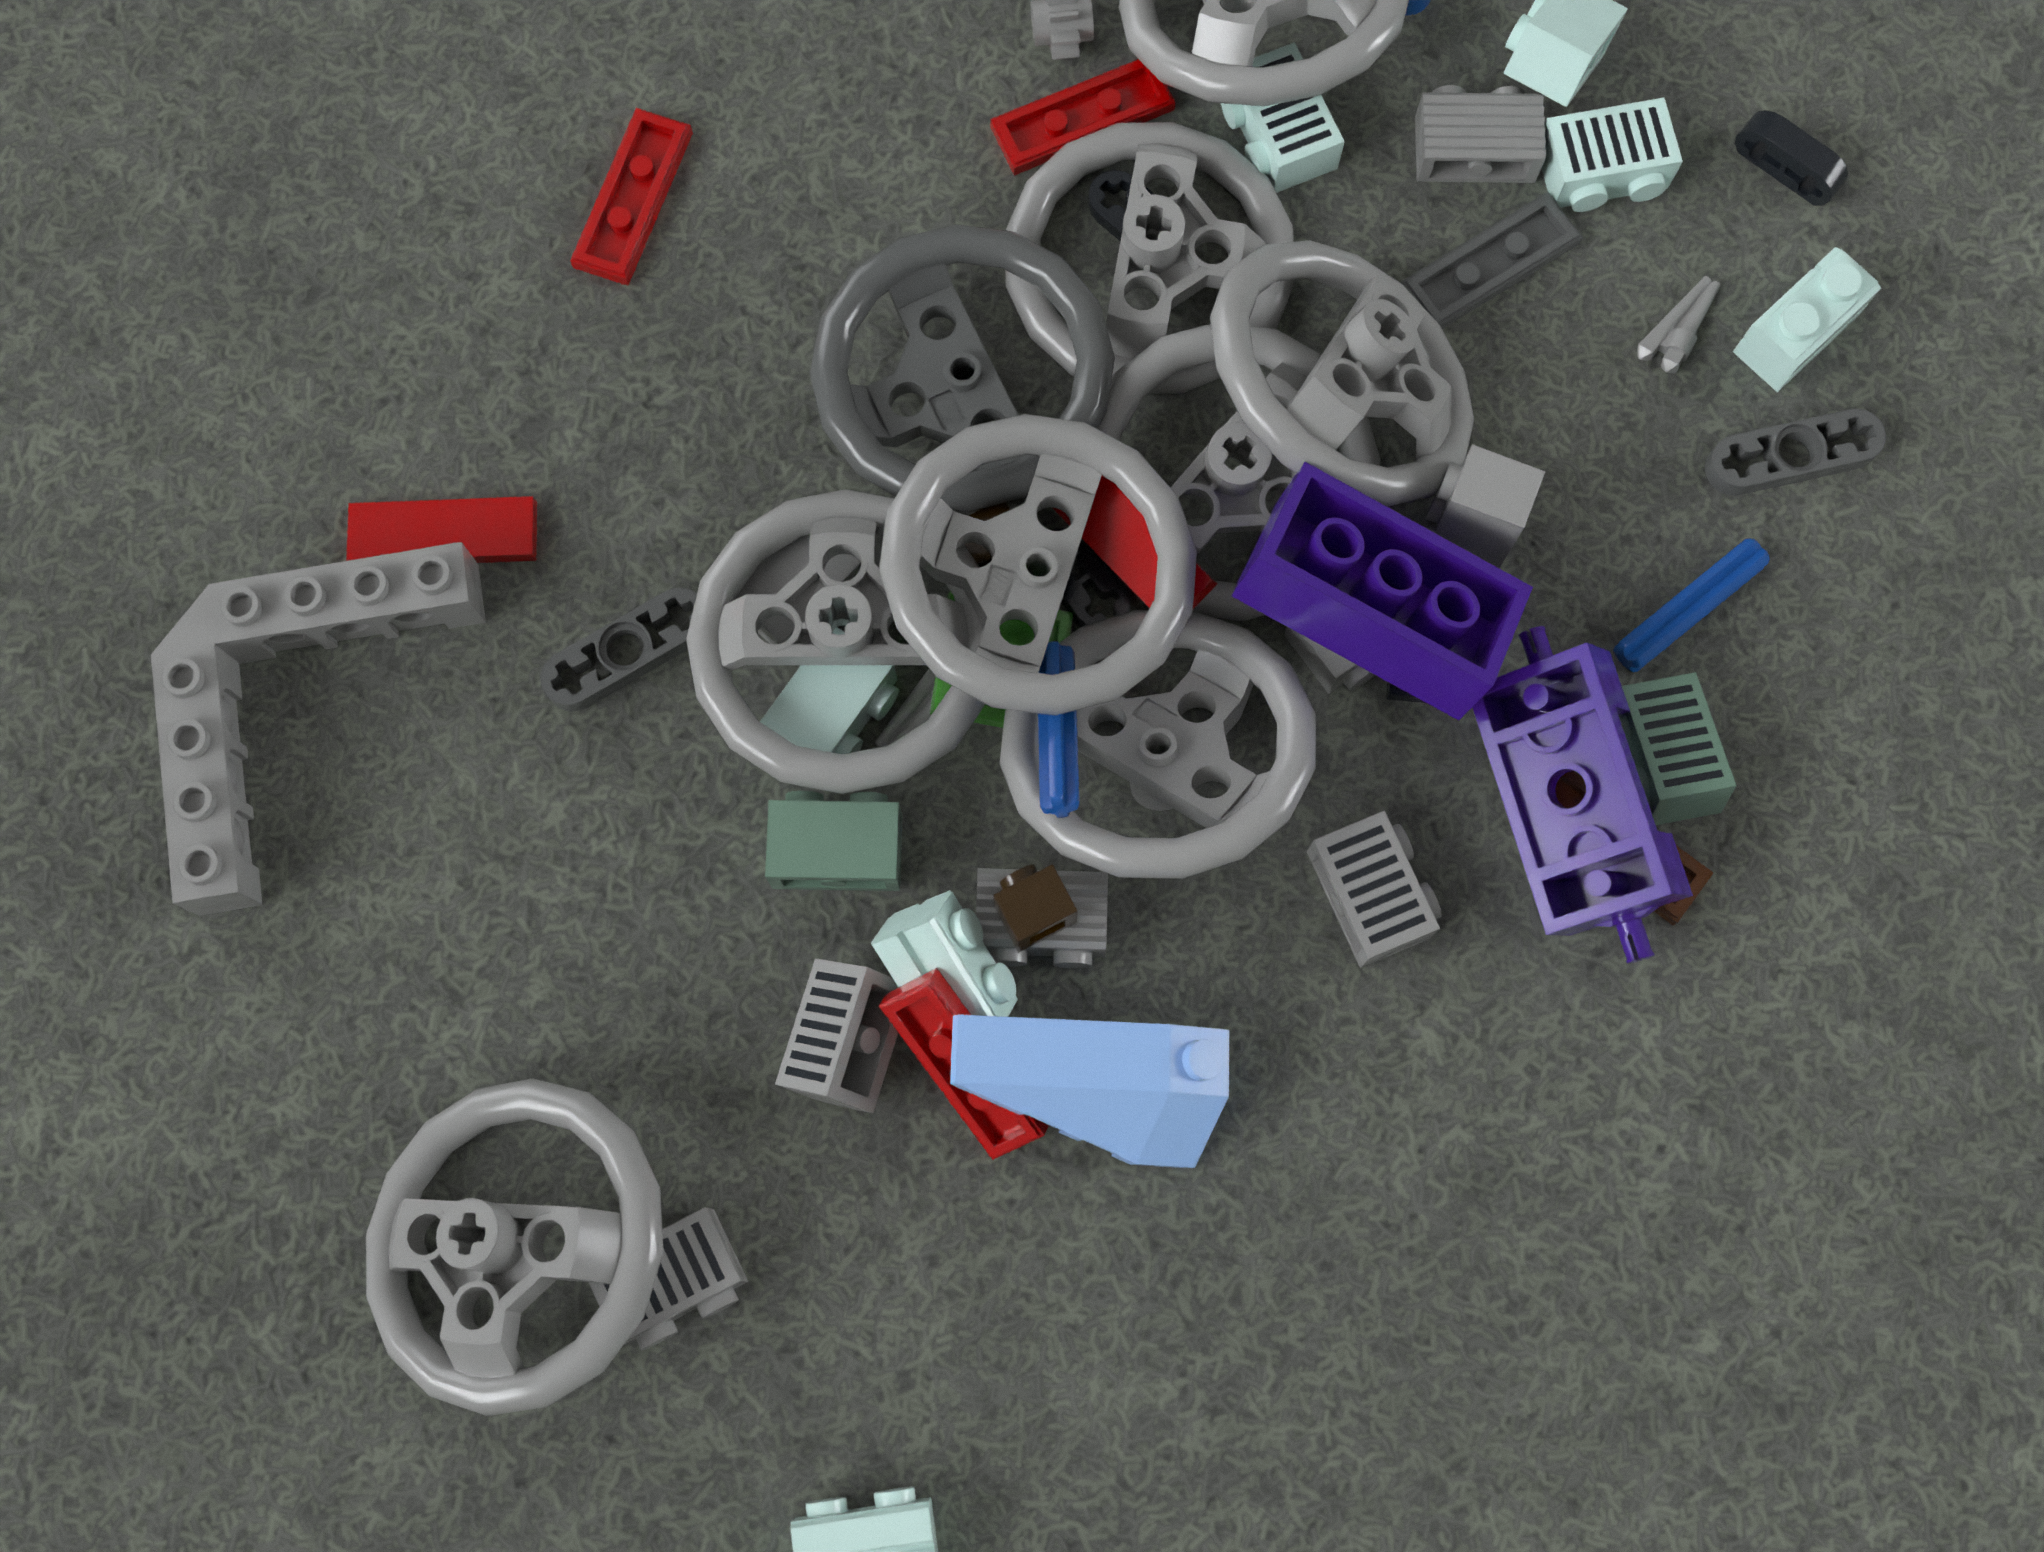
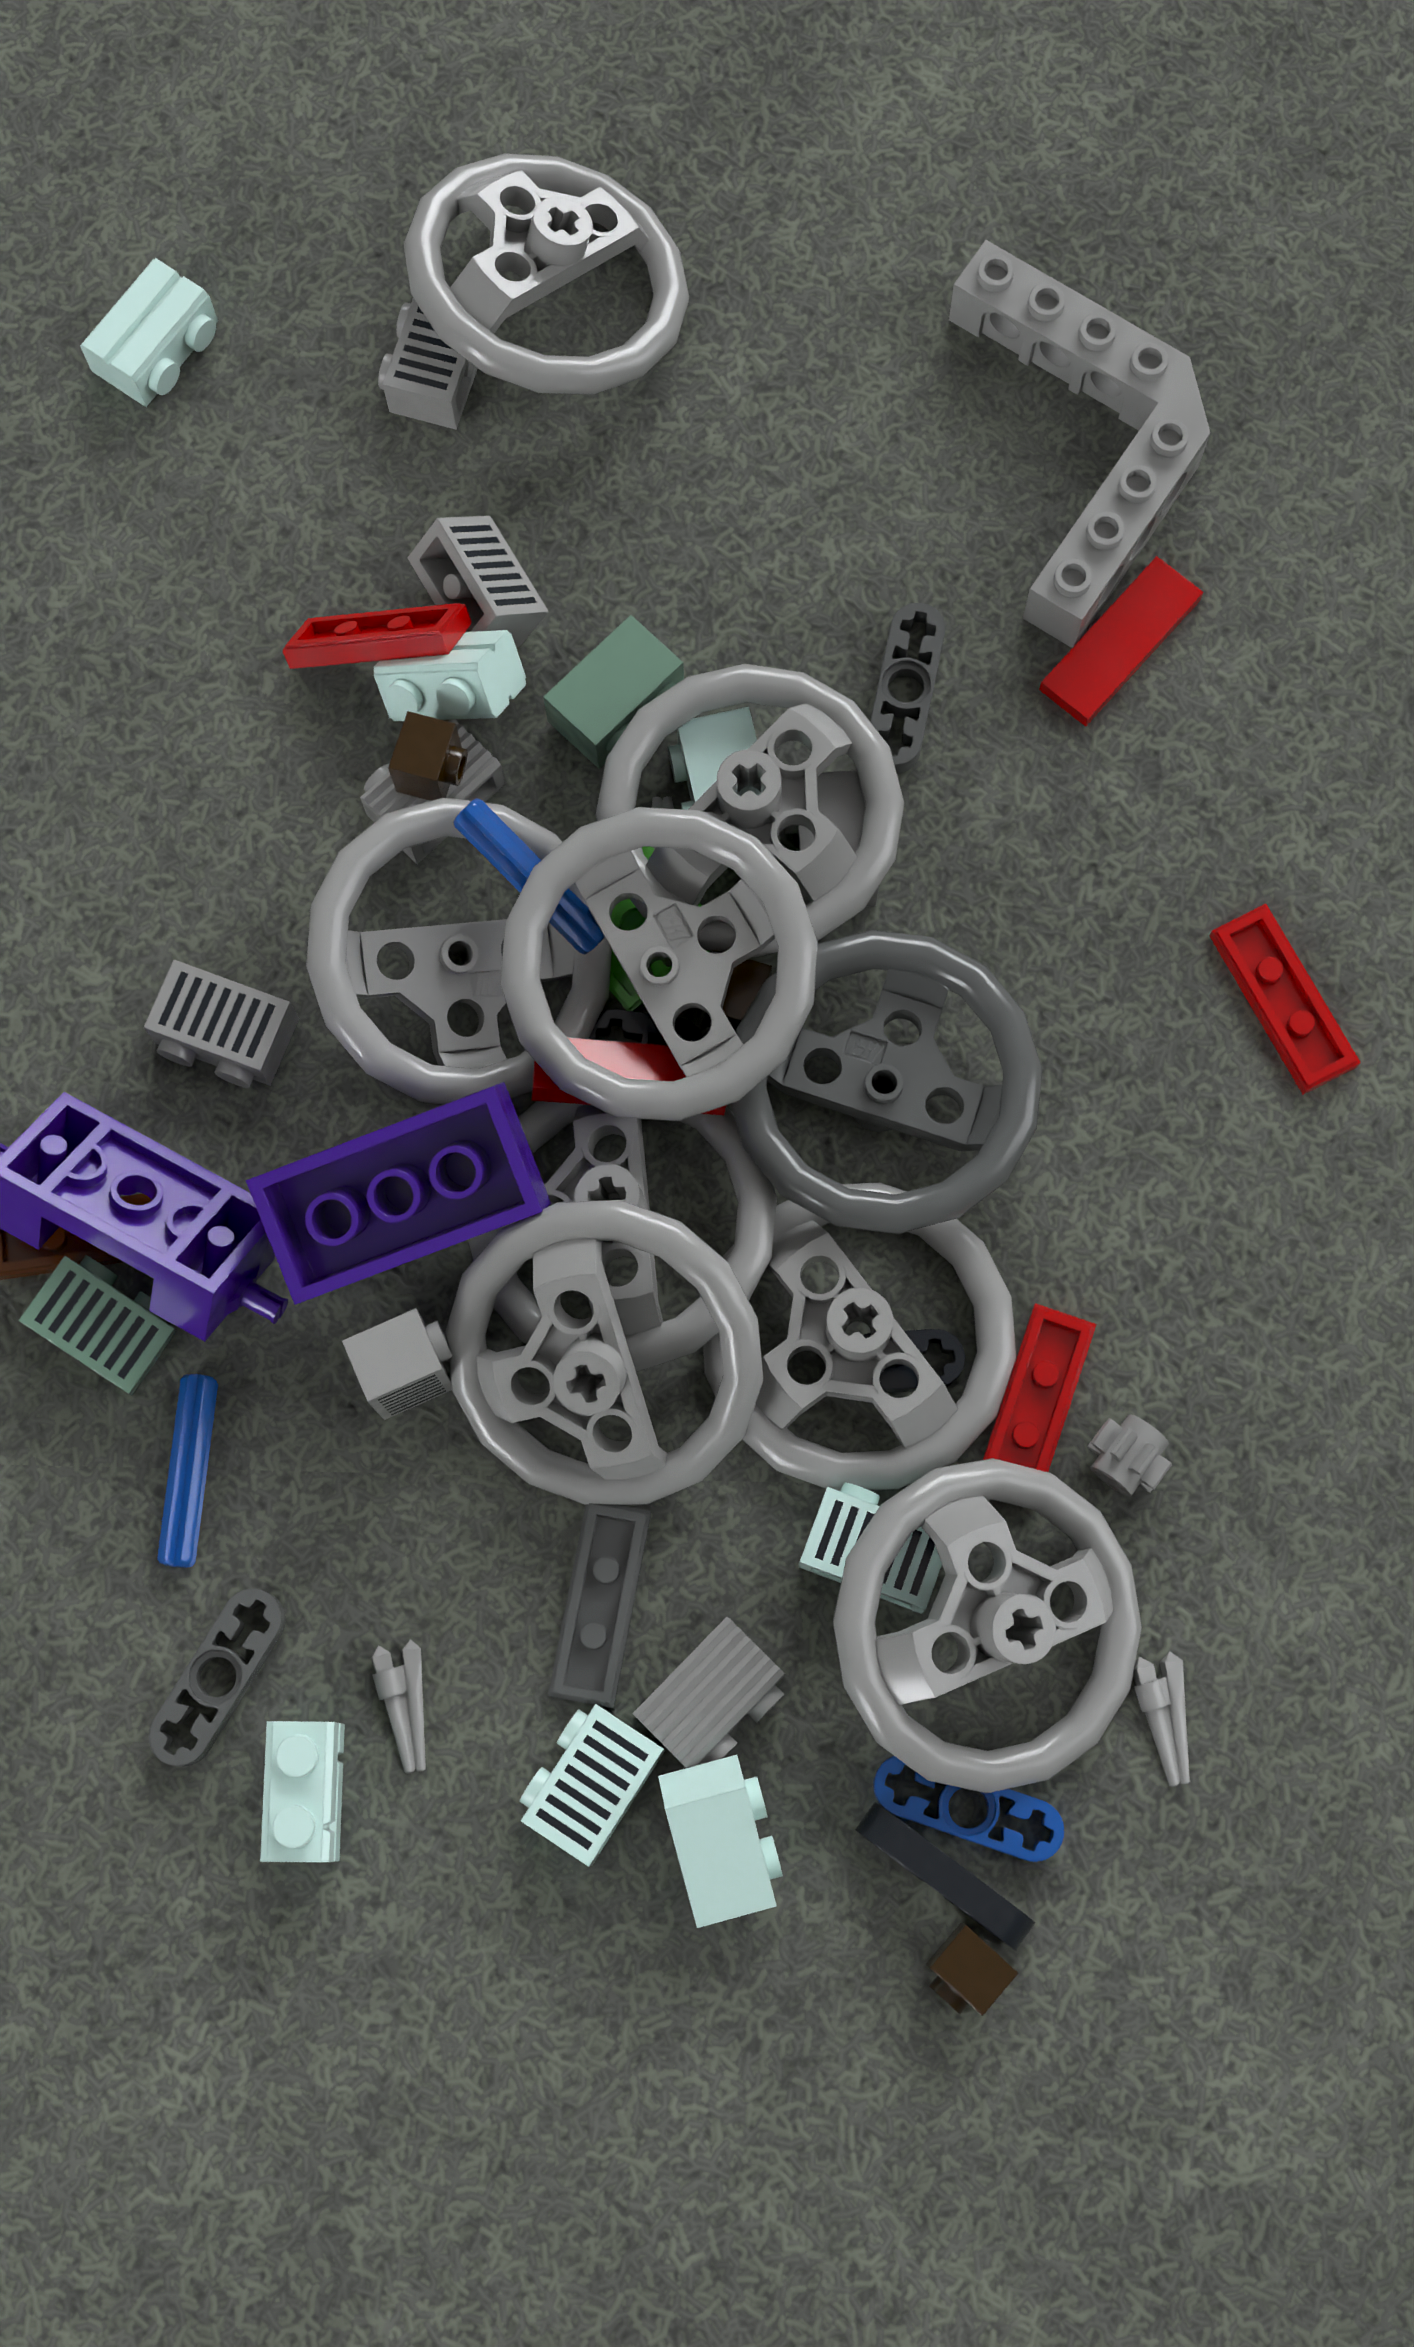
camera: 135 degrees right, 0 degrees up
light blue wedge [950,1015,1229,1168] -> none
black beam [1735,110,1848,206] -> none

